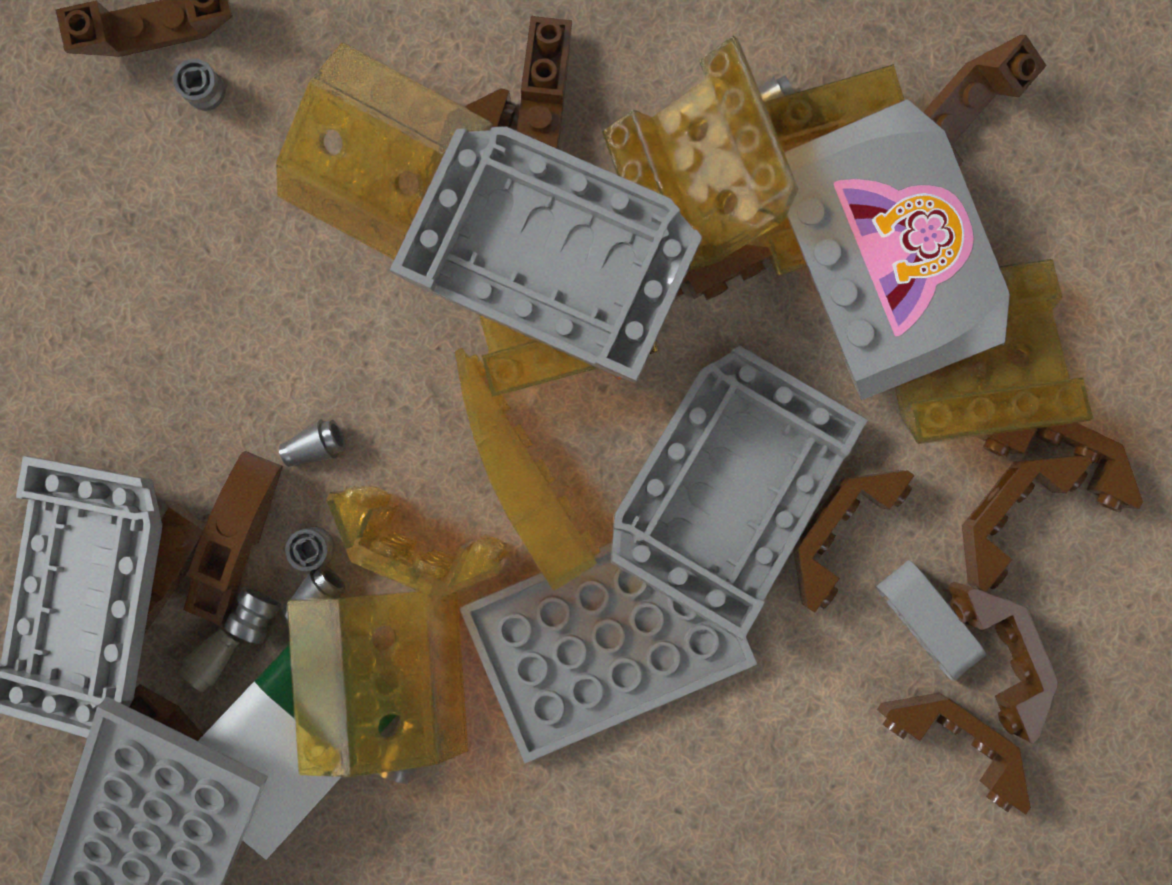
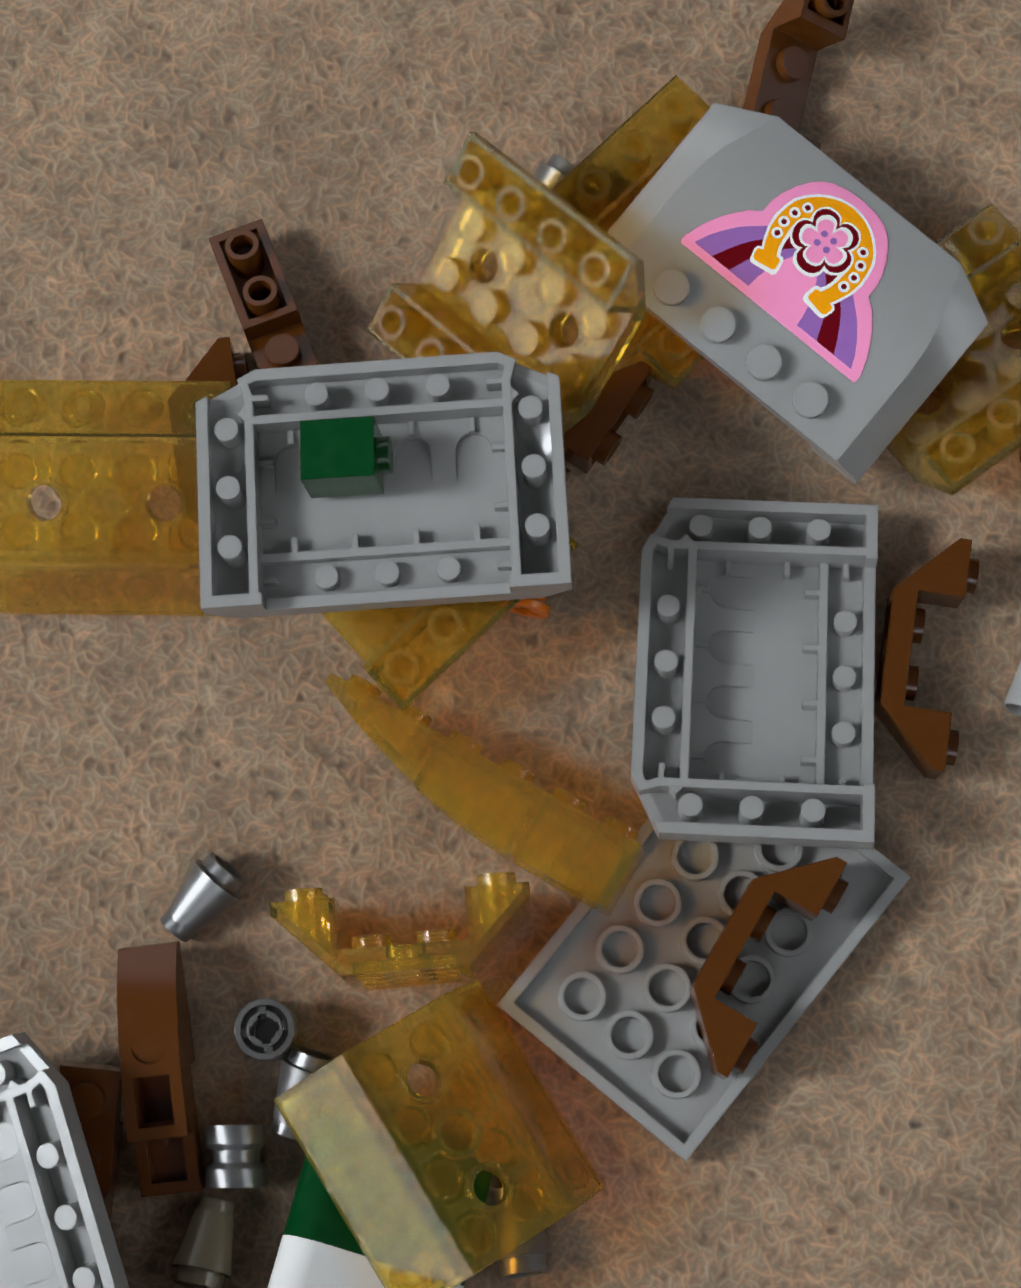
camera: 30 degrees left, 10 degrees down
none -> dark green brick [300,416,393,498]
none -> reddish brown slope [689,857,849,1079]

